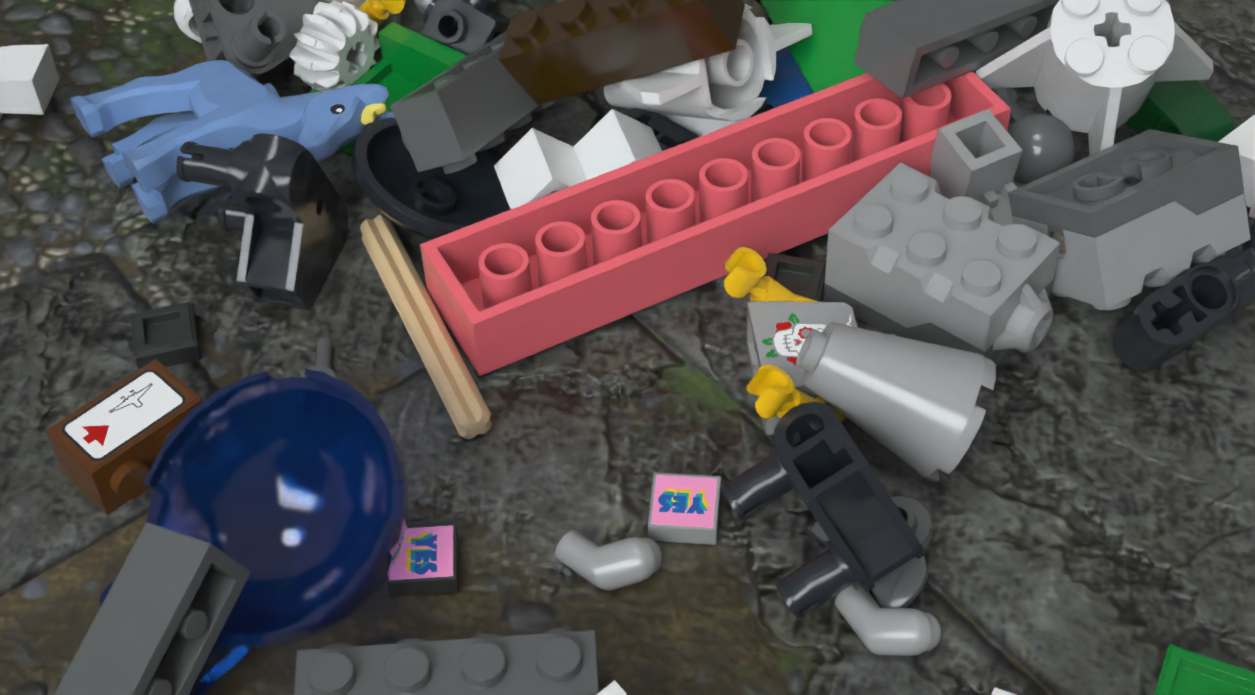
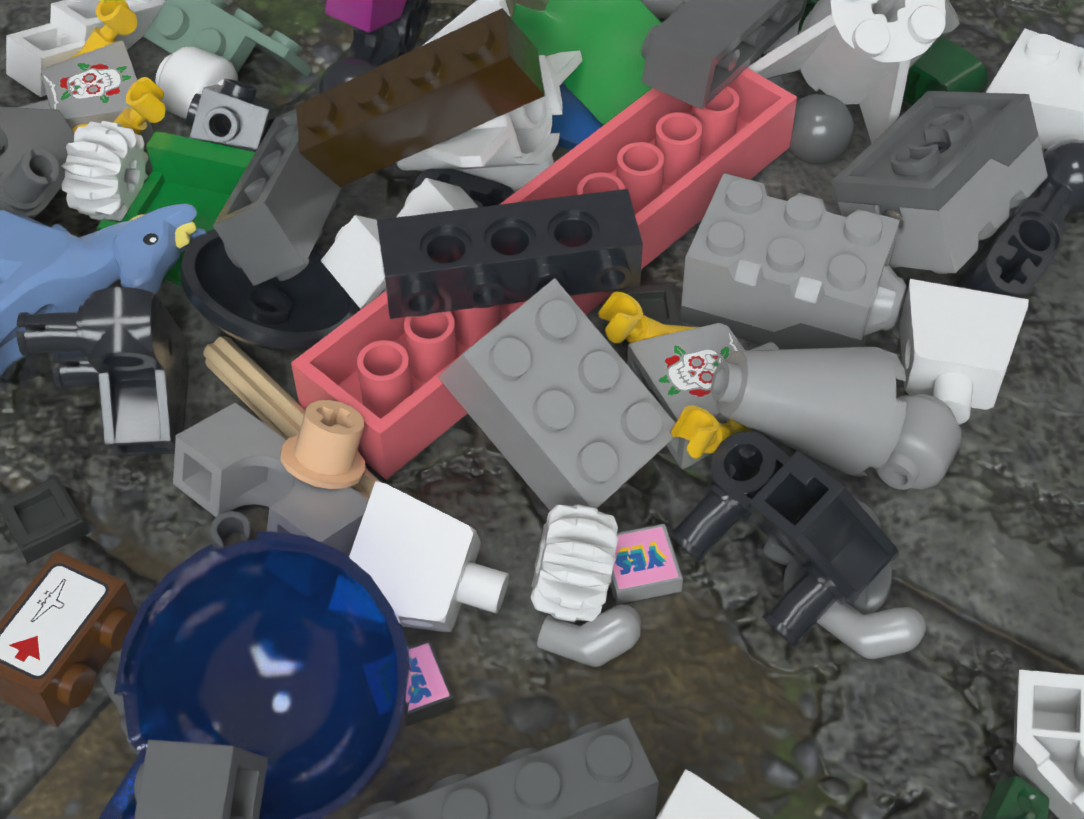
camera: 20 degrees left, 5 degrees up
light grey brick [930,109,1023,226] -> none
none -> light grey arch [173,403,368,592]
none -> light nougat piece [280,400,365,489]
none -> white torso [332,481,509,632]
none -> black brick [377,189,643,319]
none -> light grey brick [438,278,675,511]
none -> white gear [531,504,618,622]
none -> light grey head [873,394,962,490]
none -> white torso [899,279,1029,424]

